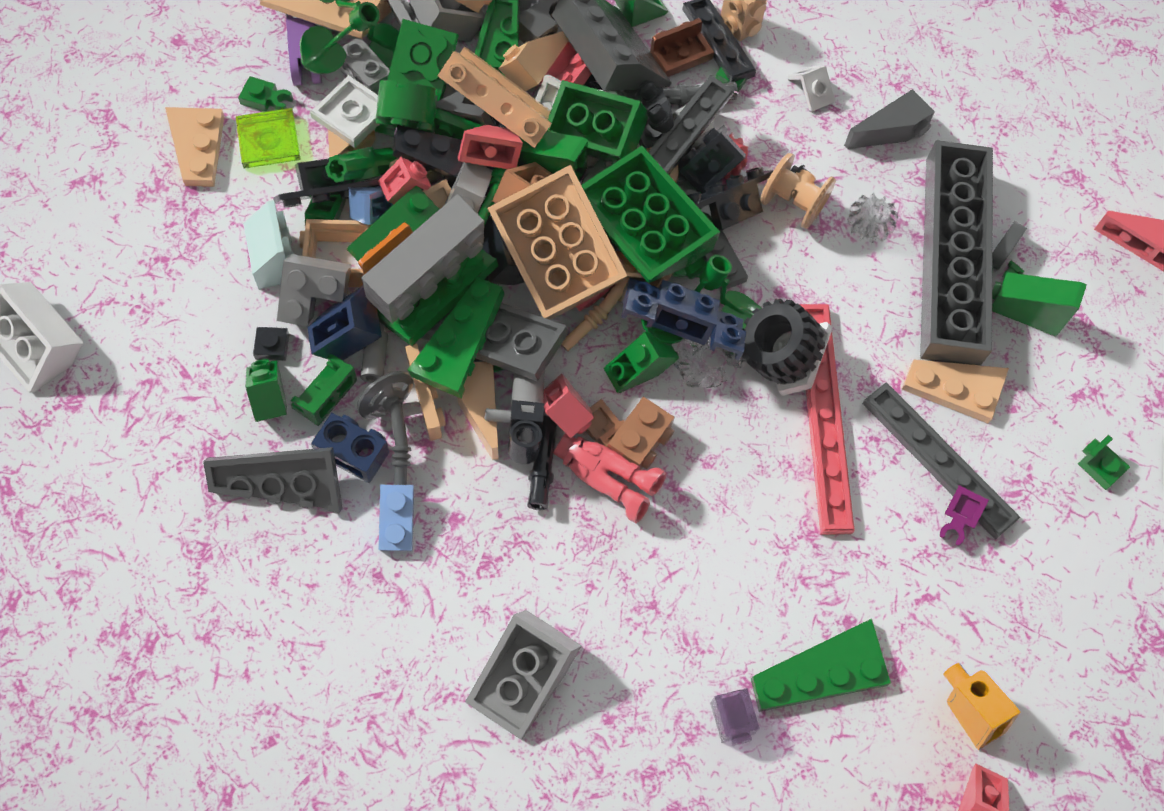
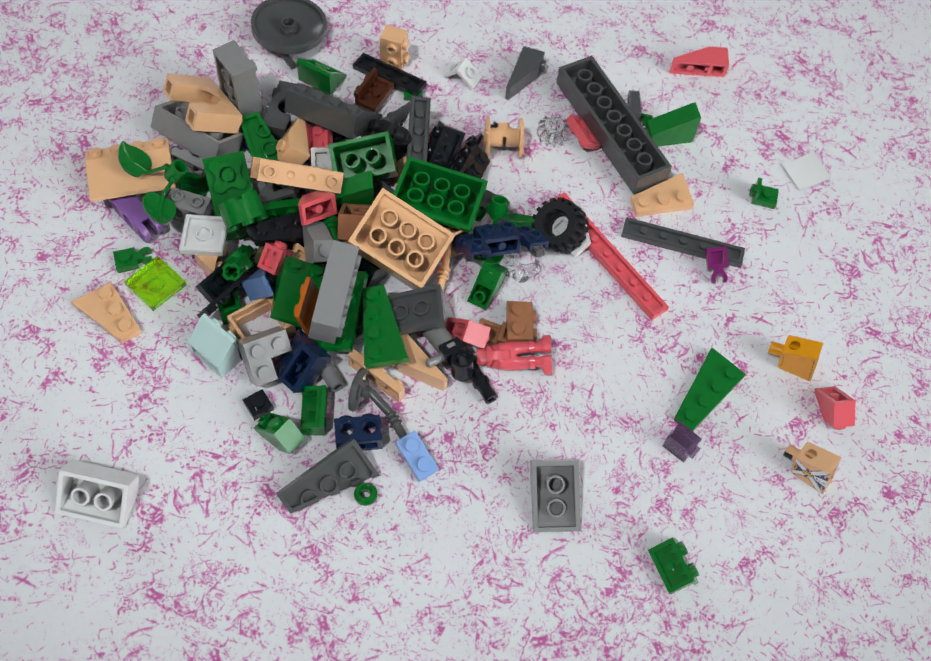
camera: 35 degrees left, 5 degrees down
none -> green plate [354,483,377,506]
none -> coral plate [566,115,601,151]

